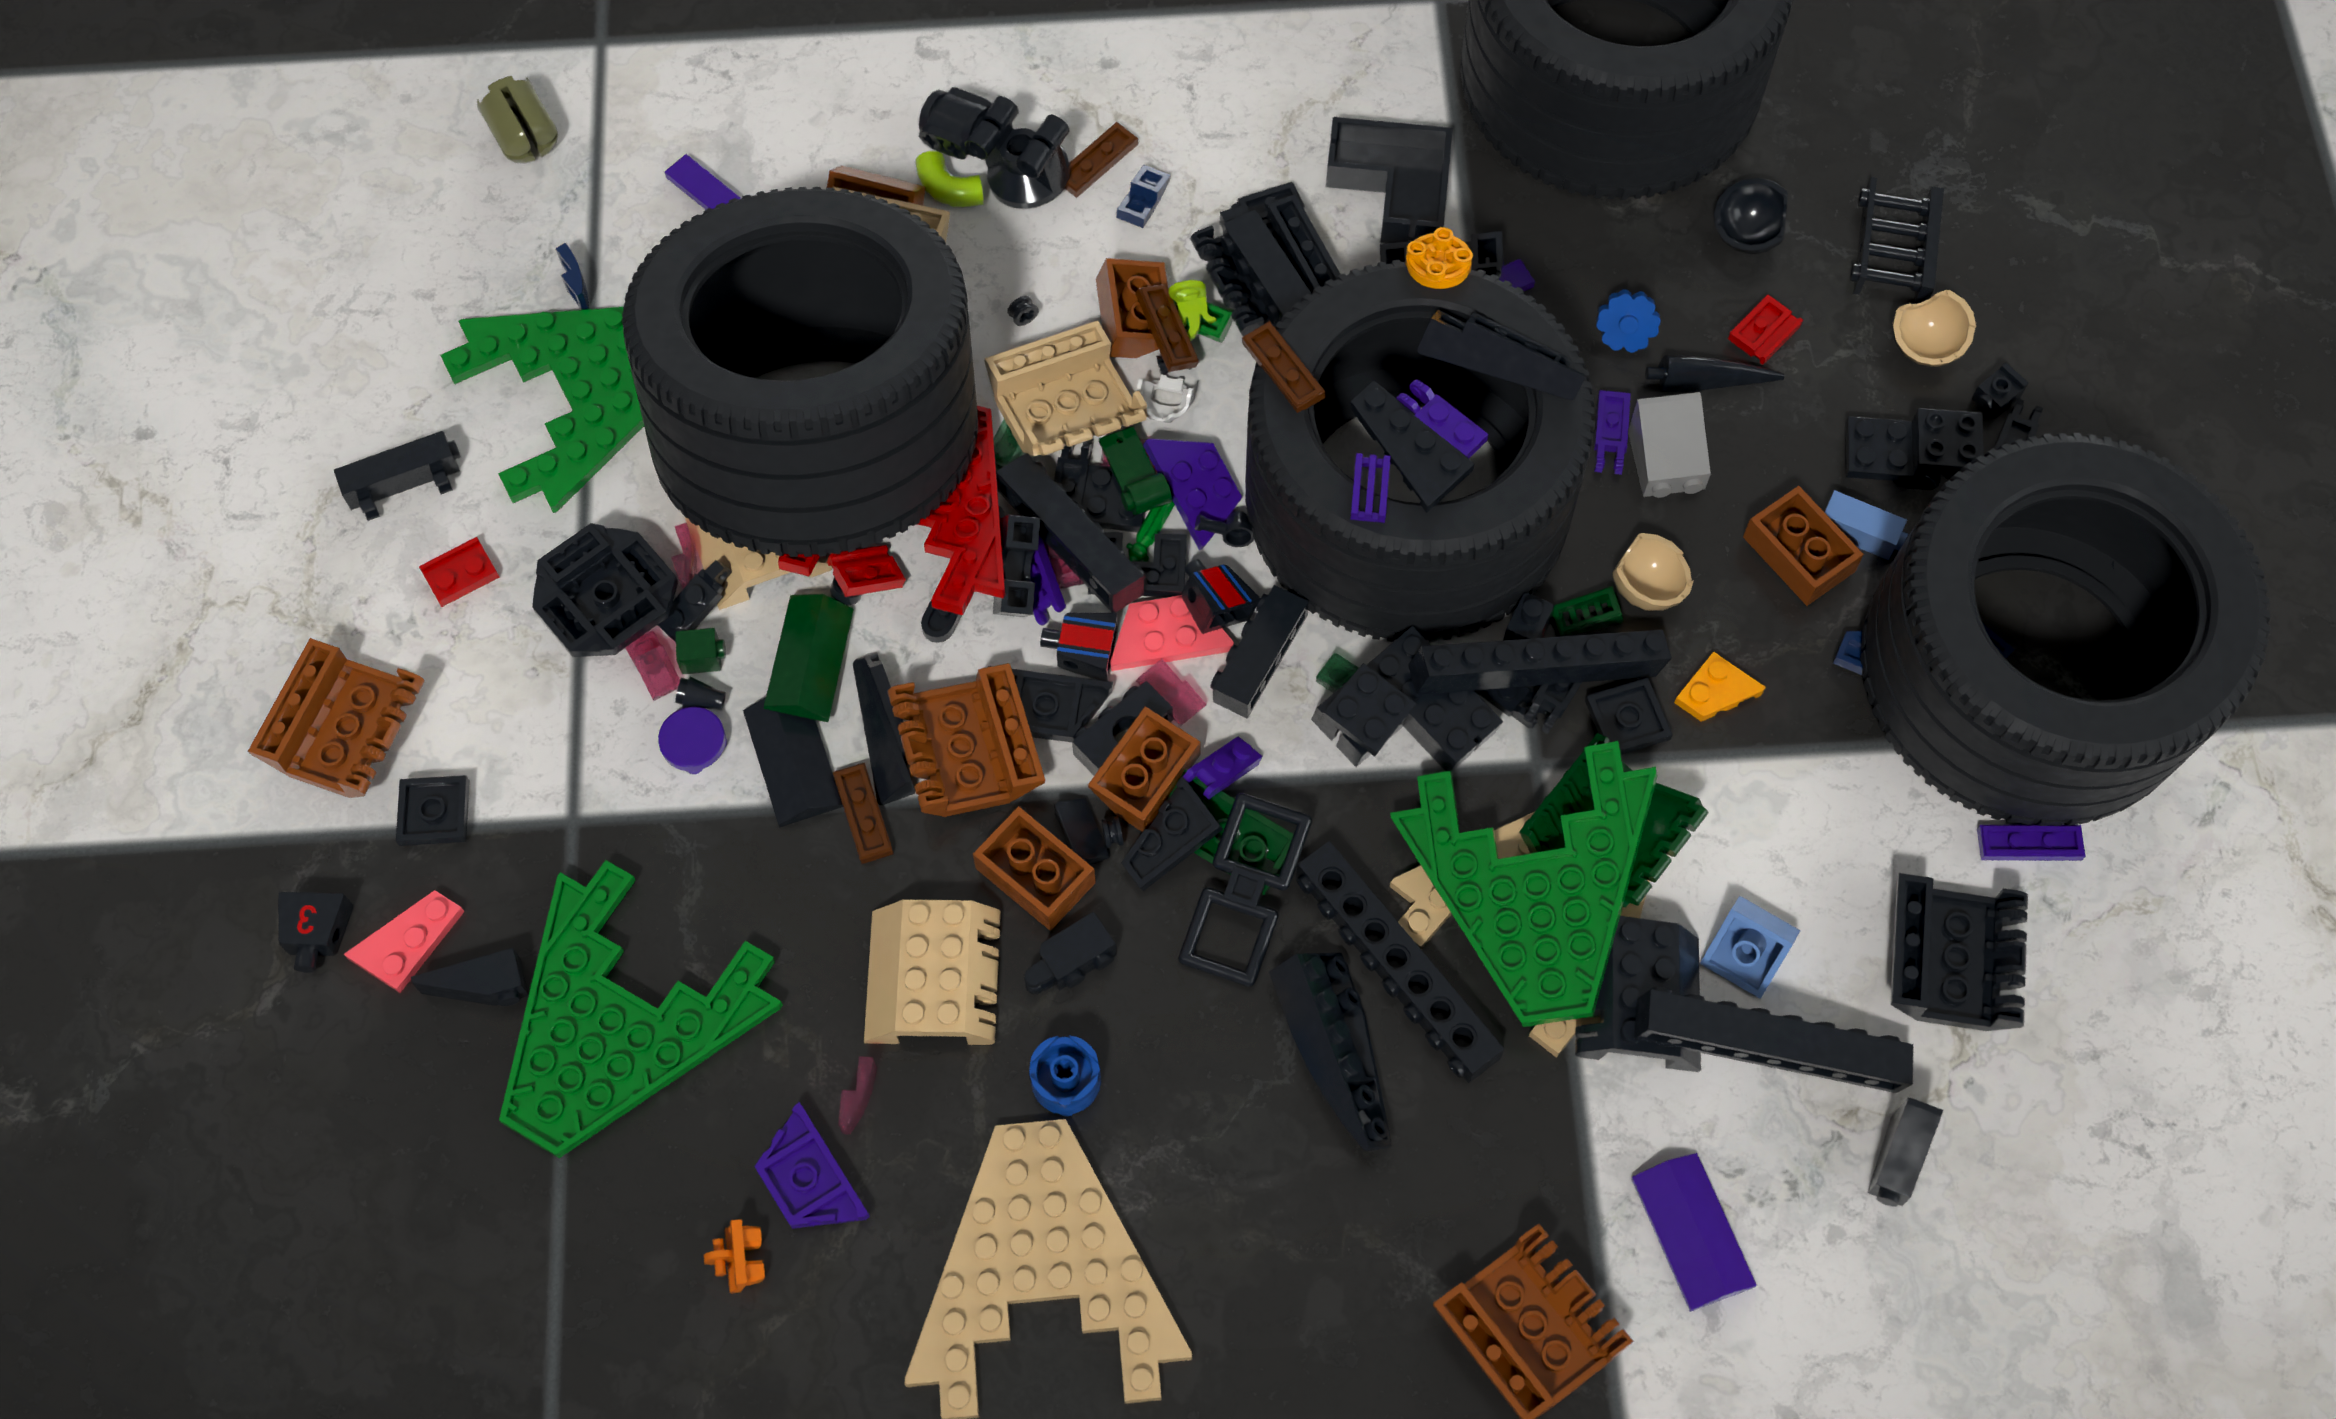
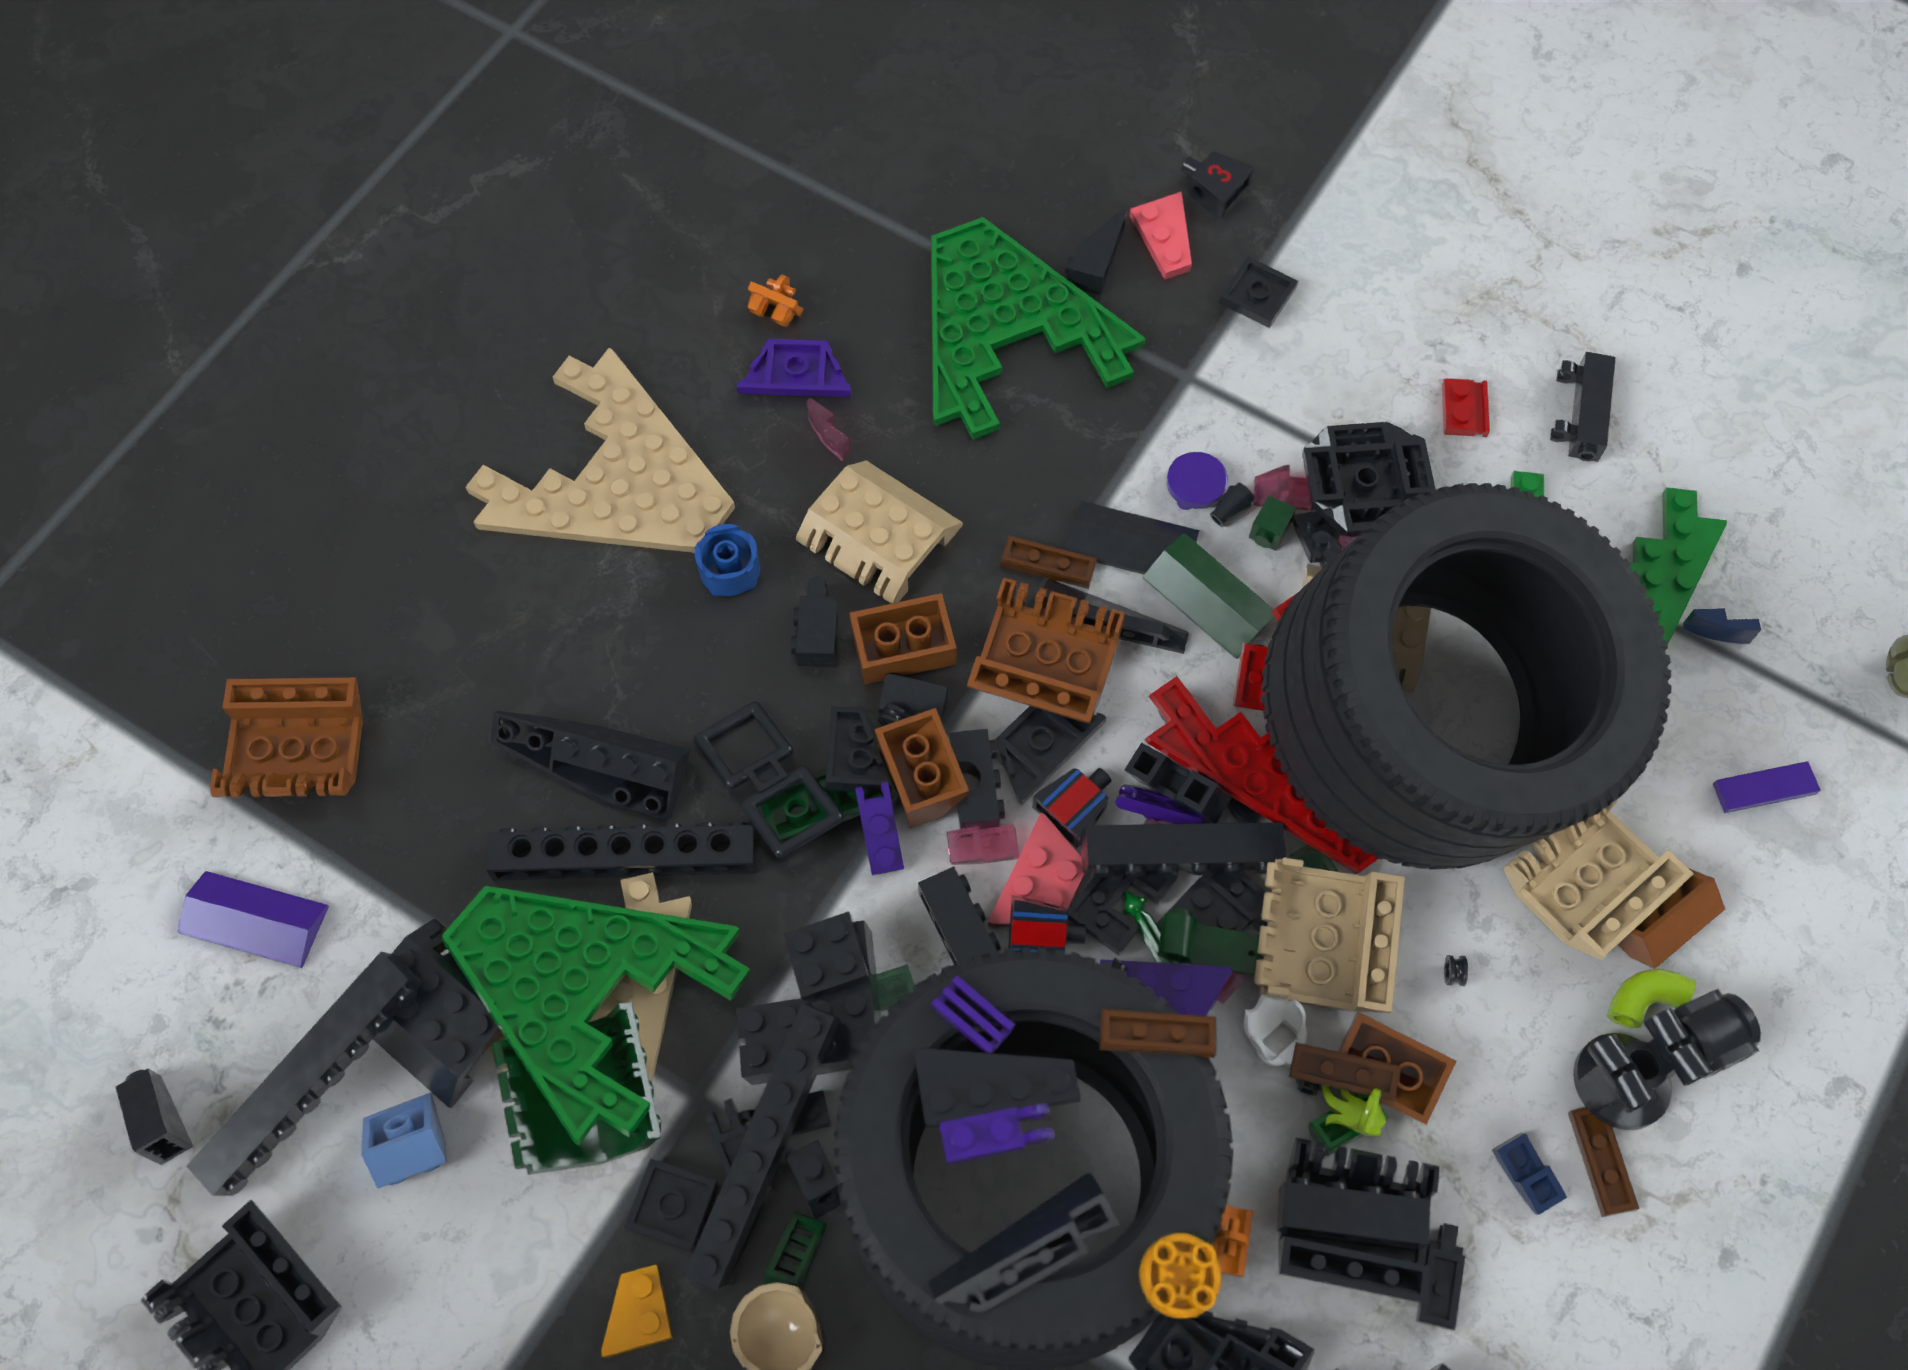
camera: 125 degrees right, 0 degrees up
dark orange slope [248,638,425,798] -> none

